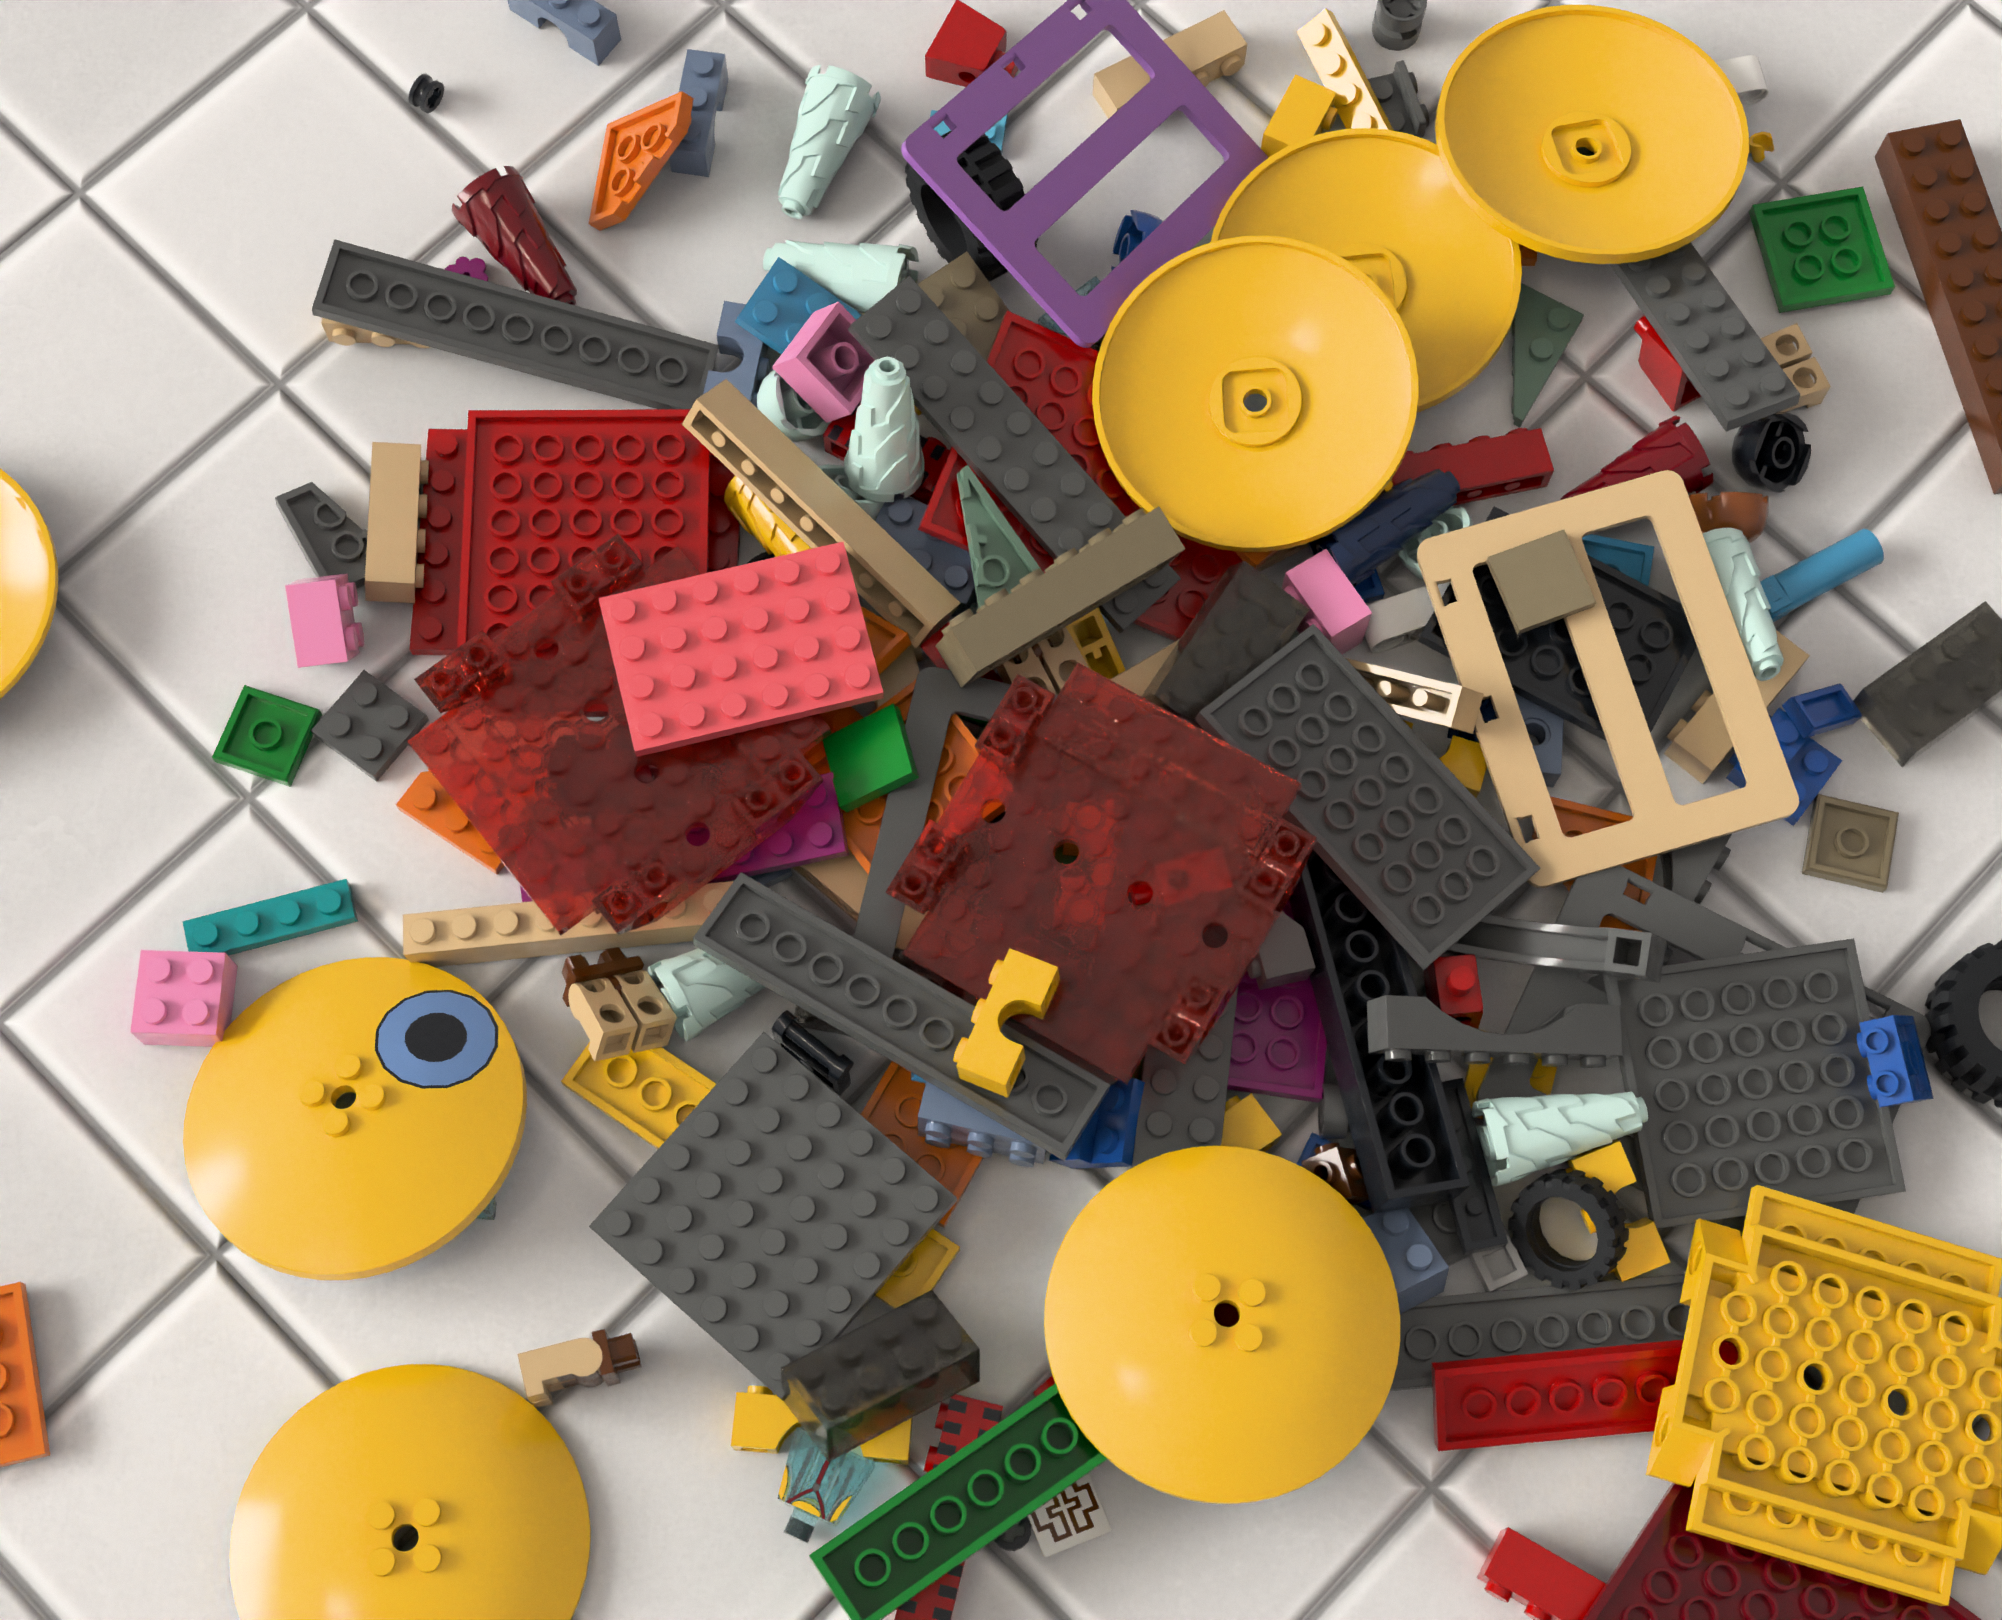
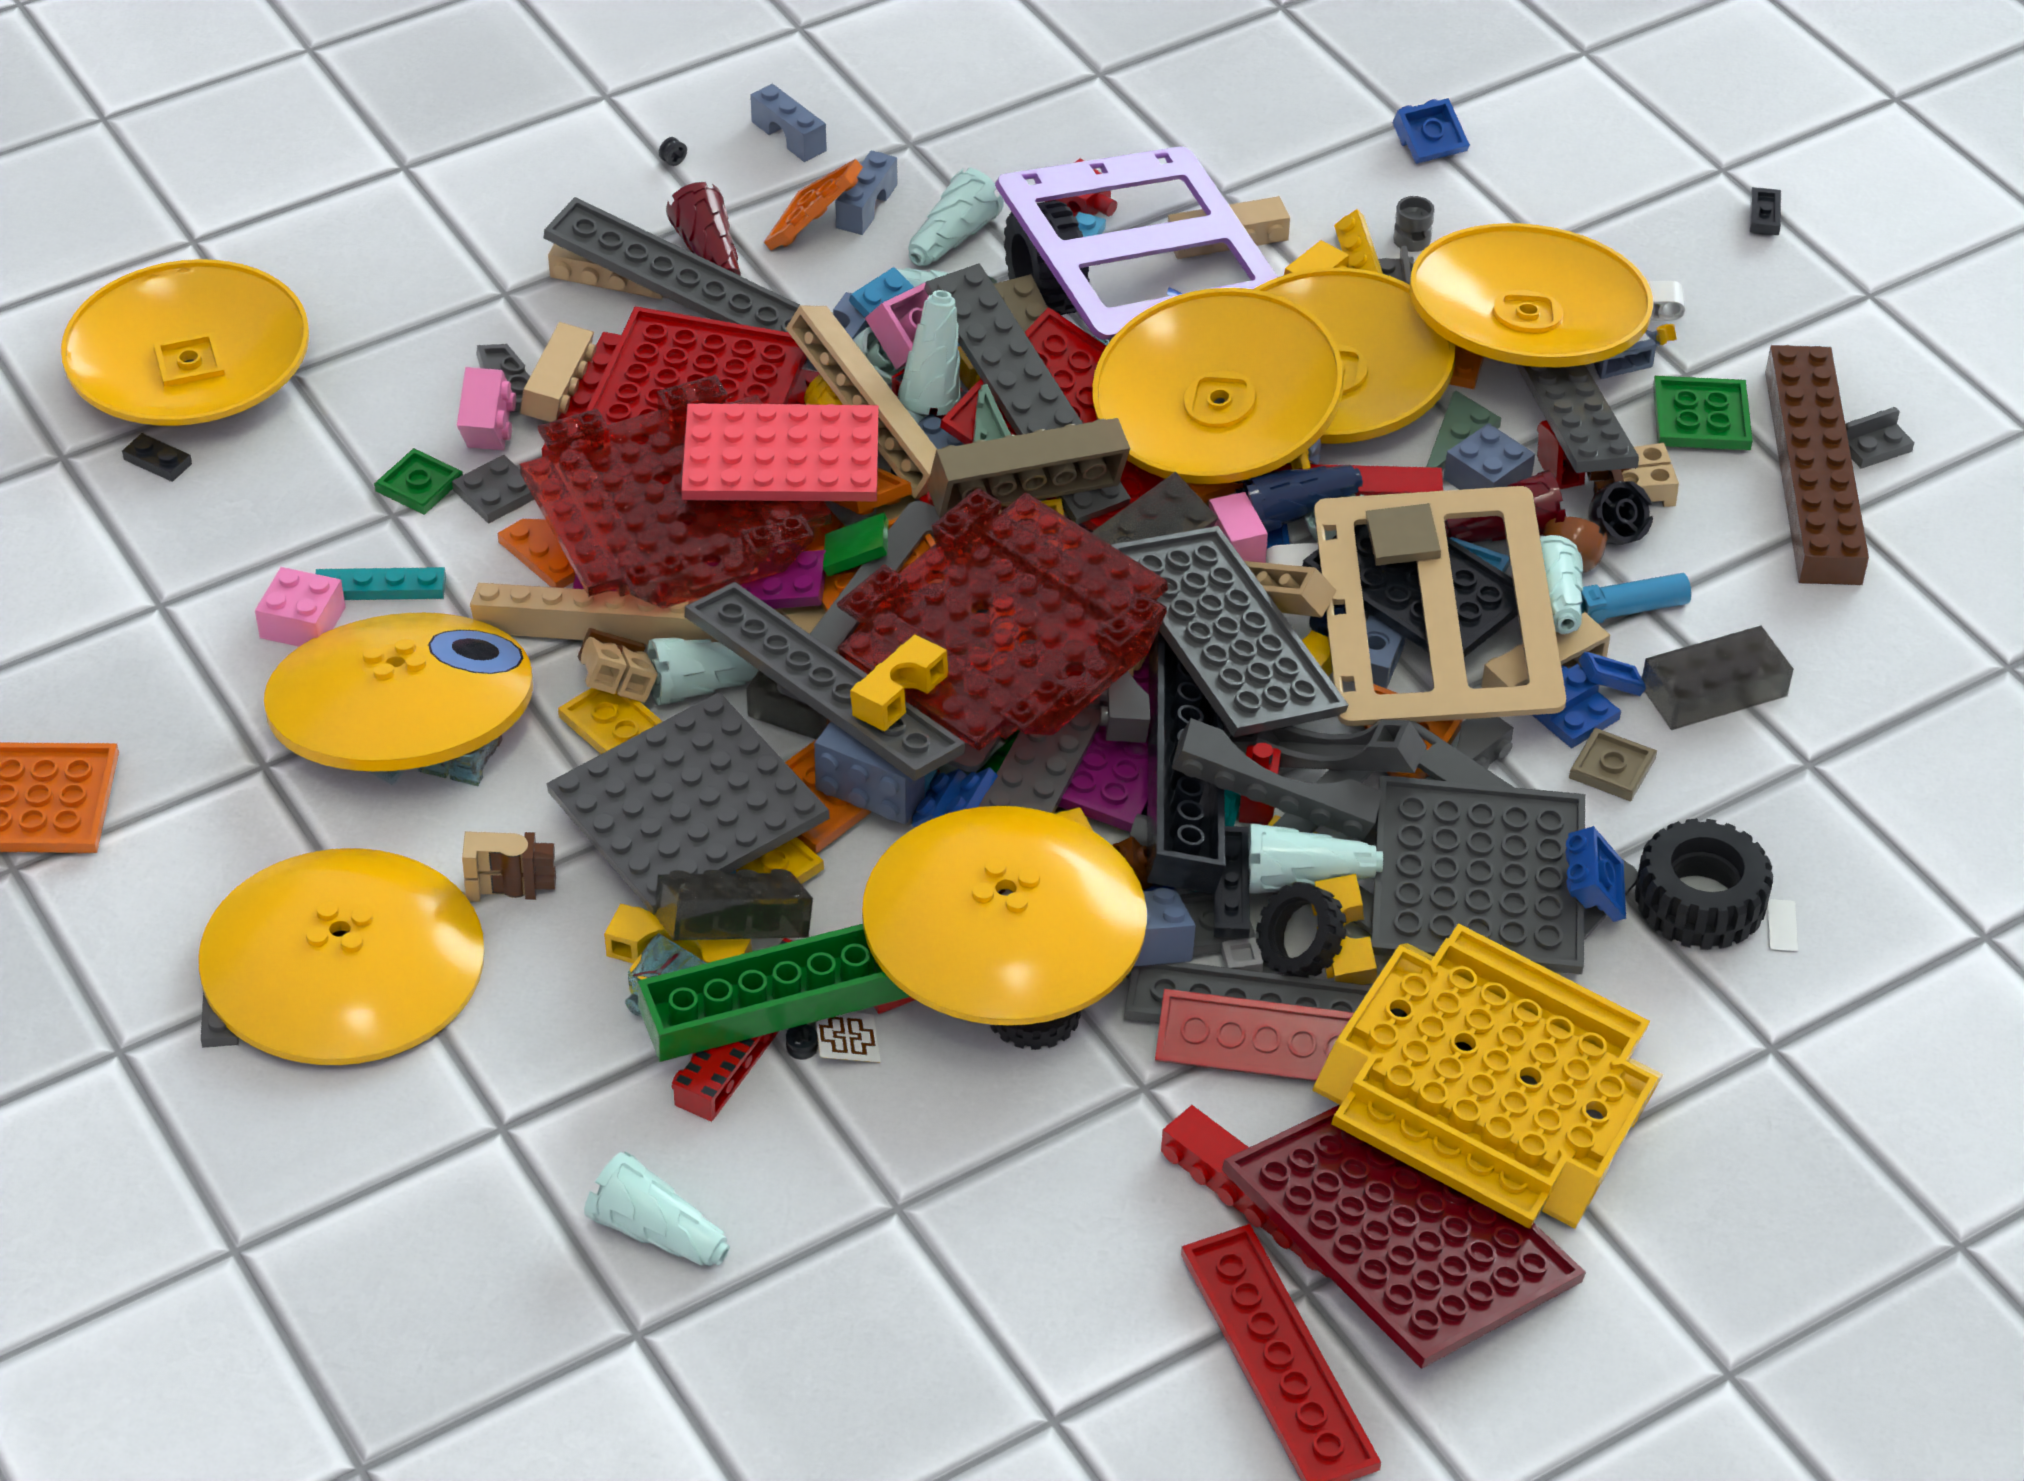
camera: 15 degrees right, 25 degrees down
black plate [772,1010,854,1096] -> none
none -> sand blue brick [1443,423,1535,490]

